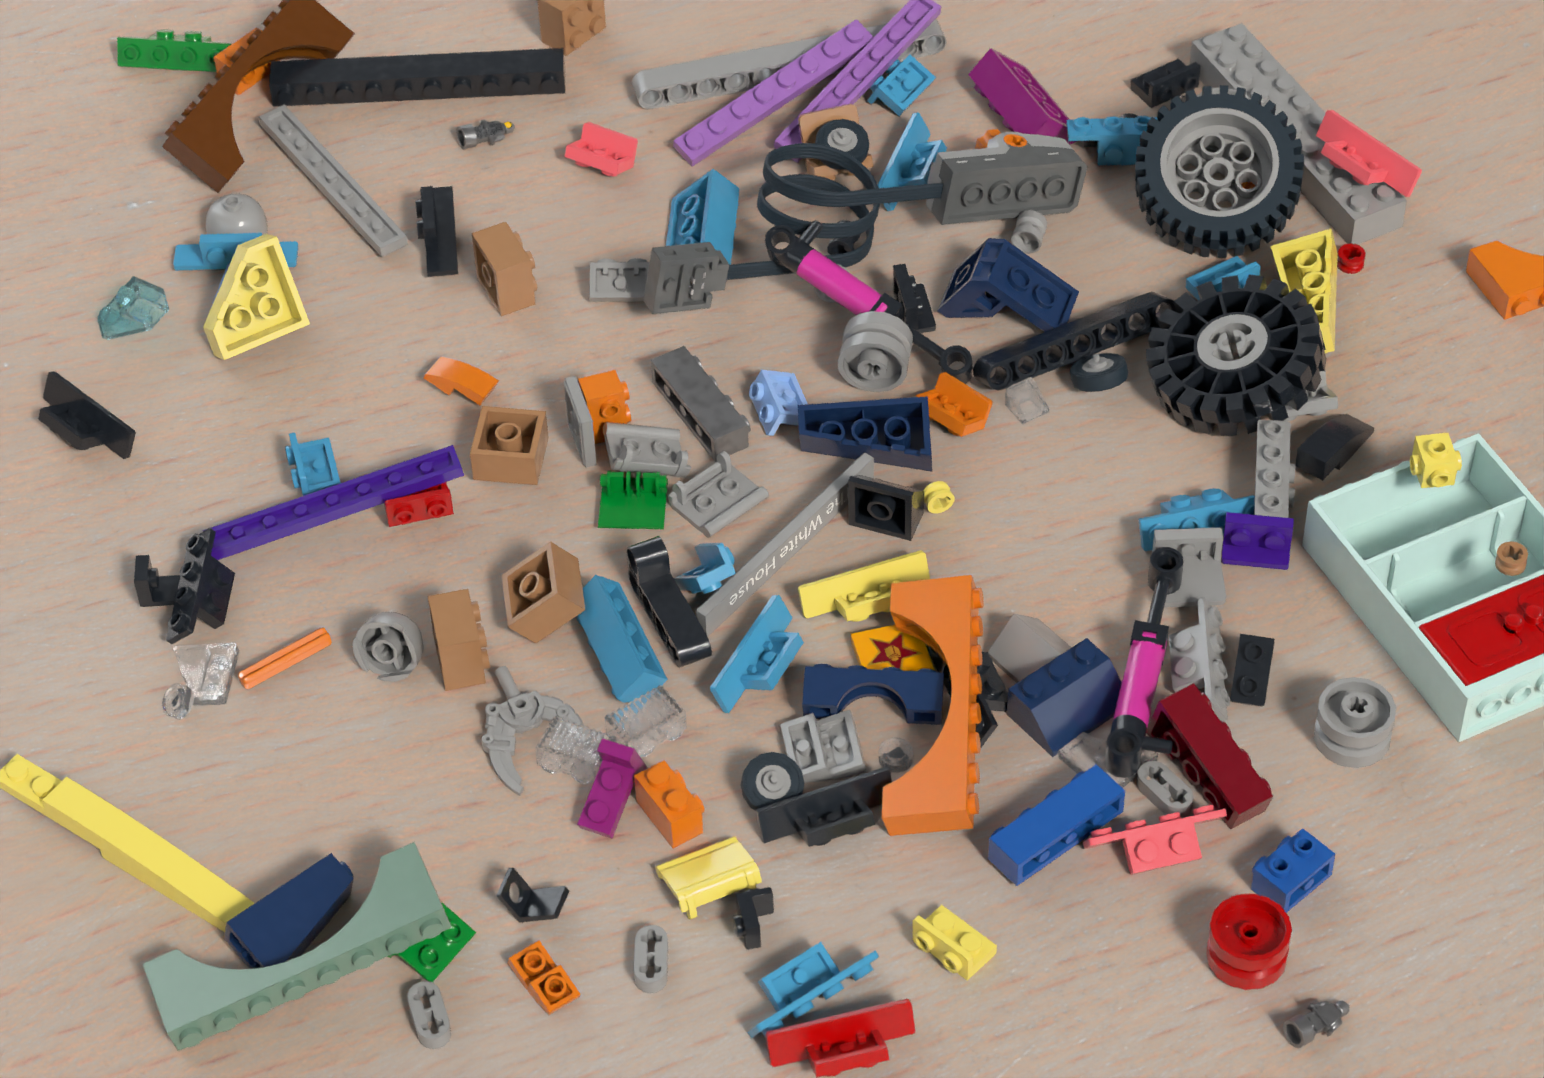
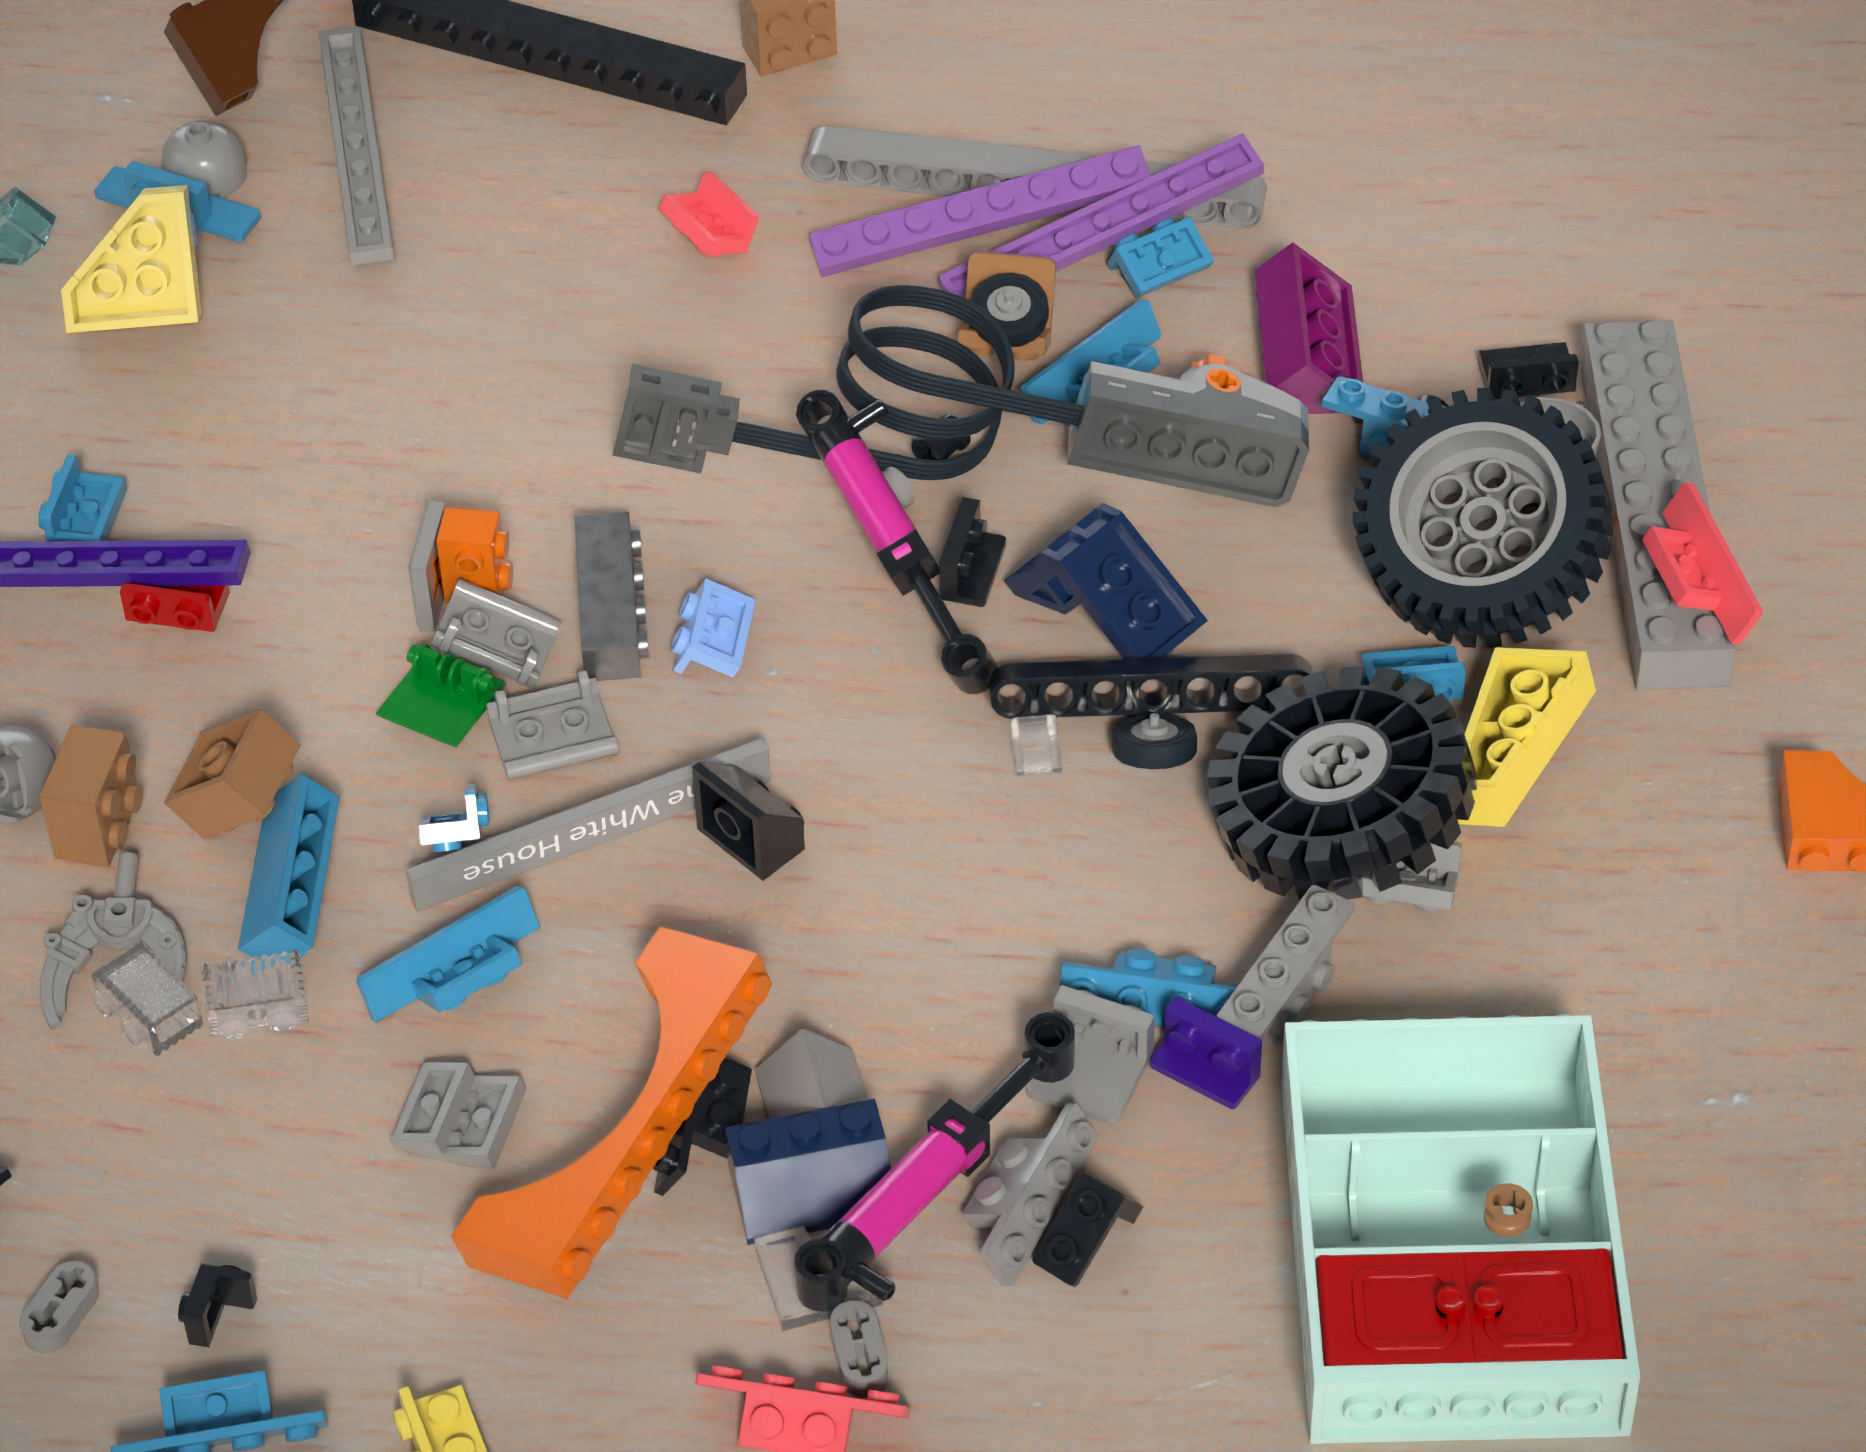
camera: 25 degrees right, 0 degrees up
black bracket [416,186,458,277] -> none
orange slope [424,357,499,406] -> none
flat silver piece [457,120,515,150] -> none
medium nougat brick [470,406,549,485] -> none
medium nougat brick [472,221,538,317] -> none
magenta bracket [577,738,648,839] -> none
light grey bracket [590,258,649,302] -> none
black beam [626,536,712,668] -> none
orange brick [634,760,705,849] -> none
light yellow piece [656,836,762,920] -> none
dark azure slope [666,169,740,265] -> none
black wheel [740,752,805,811] -> none
black bracket [756,766,892,847] -> none
dark blue wedge [798,396,933,472] -> none
light yellow bracket [798,550,930,622] -> none
dark blue arch [802,664,944,725] -> none
light grey wheel [838,311,913,392] -> none
light orange tile [851,624,934,671] -> none
clear tile [879,738,914,773] -> none
orange bracket [916,372,993,437] -> none
light yellow bush [923,481,955,513] -> none
blue brick [988,764,1125,886] -> none
light grey wheel [1011,210,1047,254] -> none
dark red wedge [1146,683,1273,829] -> none
black slope [1295,414,1374,481] -> none
light grey wheel [1314,677,1396,768] -> none
red bush [1337,243,1366,274] -> none
light yellow brick [1410,433,1462,488] -> none

